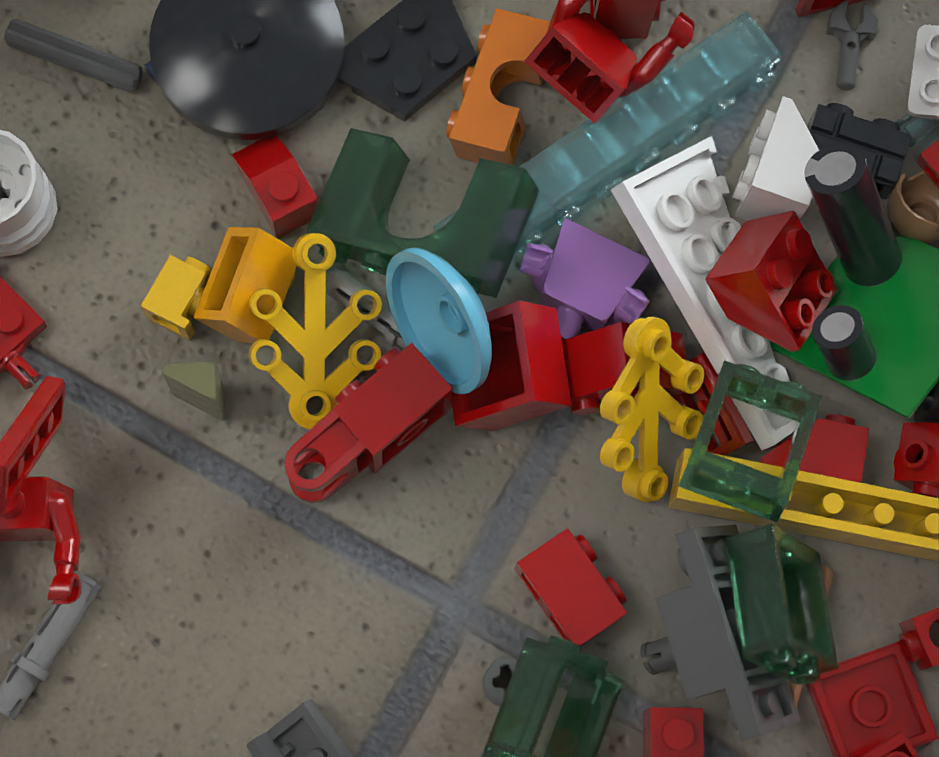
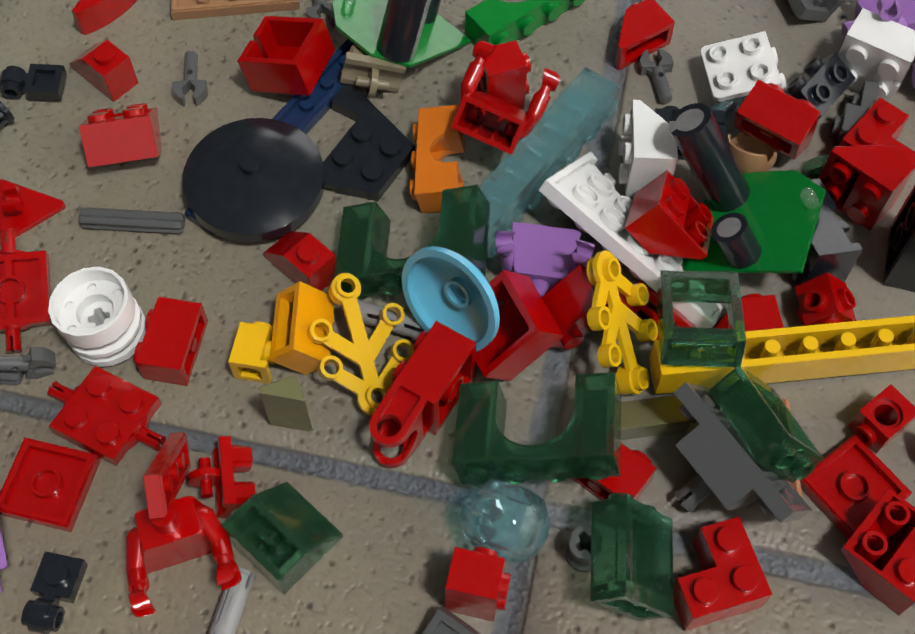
camera: 10 degrees left, 15 degrees down
none -> red brick [134,296,208,386]
none -> red hips [188,436,256,518]
none -> clear green slope [221,482,344,595]
none -> red brick [445,547,511,622]
none -> clear green arch [452,372,621,486]
none -> clear light blue piece [460,479,551,562]
none -> olive slope [604,395,691,440]

